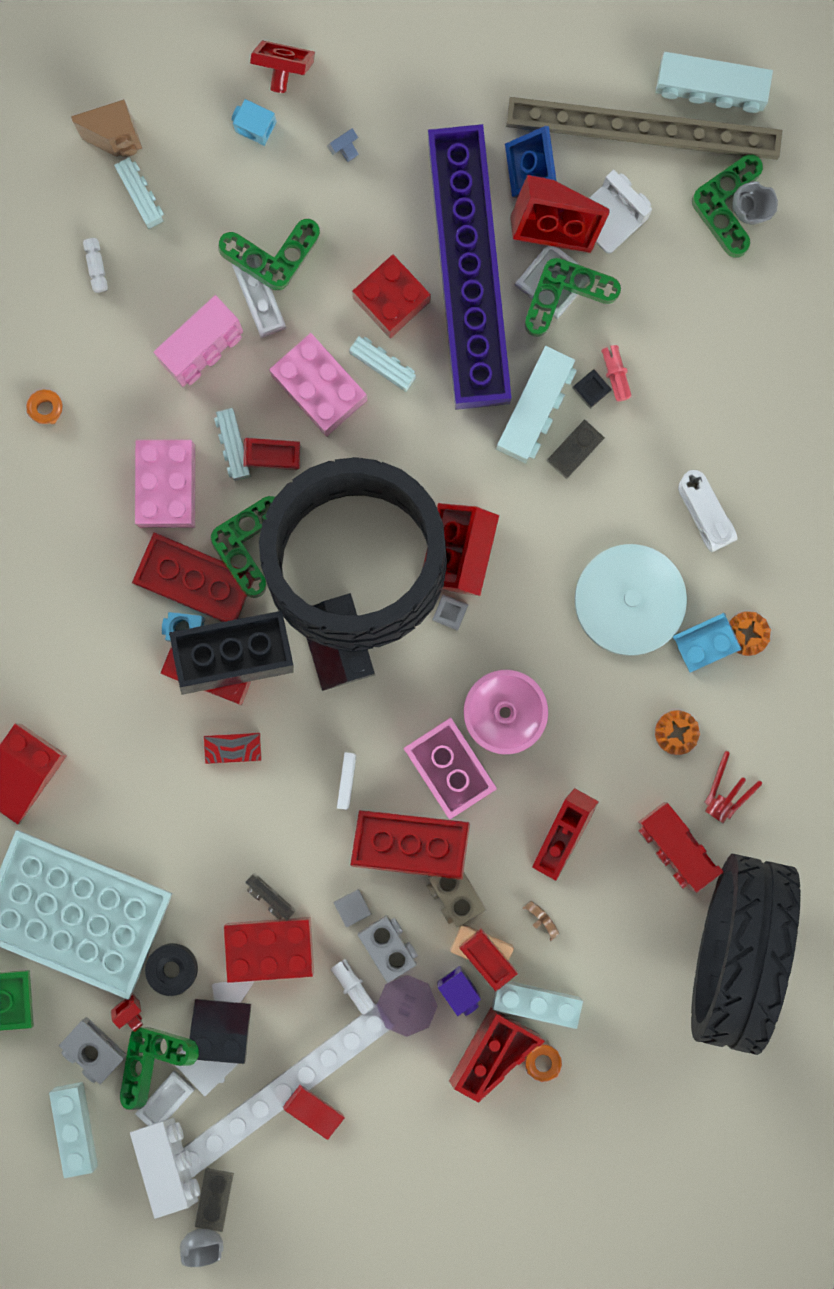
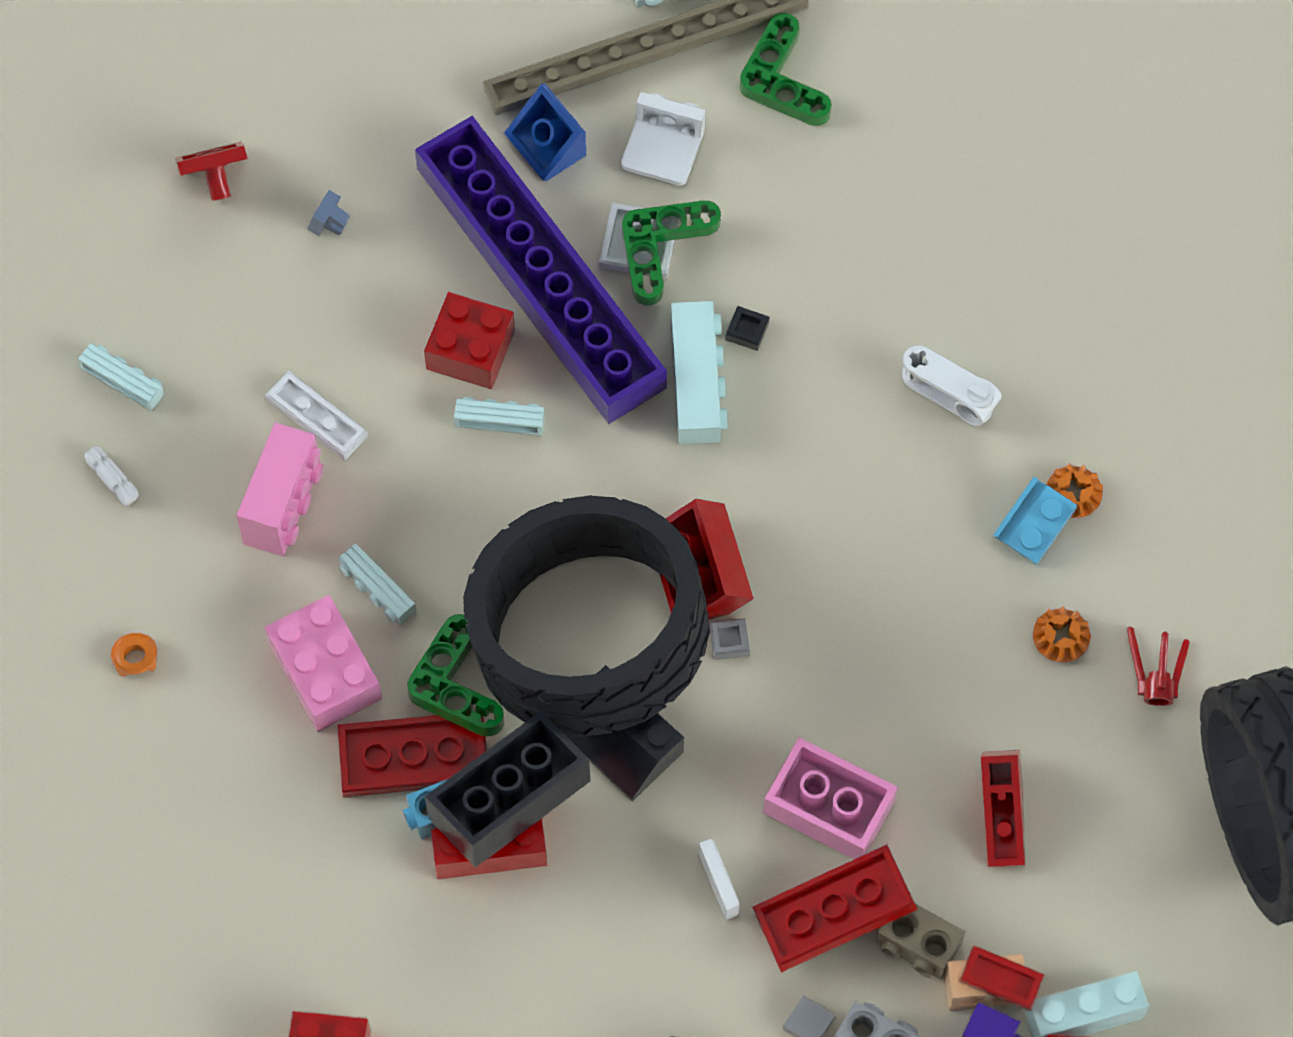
camera: 30 degrees left, 20 degrees down
medium nougat slope [71,99,142,157] -> none
tile [204,733,262,764] -> none
green beam [218,219,320,290] -> none
medium azure brick [231,99,277,146] -> none
red tile [243,438,300,470] -> none
bright pink brick [269,333,367,437] -> none
bright pink dish [464,670,548,754] -> none
red slope [510,175,610,253] -> none
medium nougat piece [522,901,560,942] -> none
clear smoke plate [547,419,605,479] -> none
light aqua dish [575,544,687,656] -> none
coral axle [601,345,632,401] -> none
red wedge [638,802,724,893] -> none
light grey hair [732,182,778,225] -> none

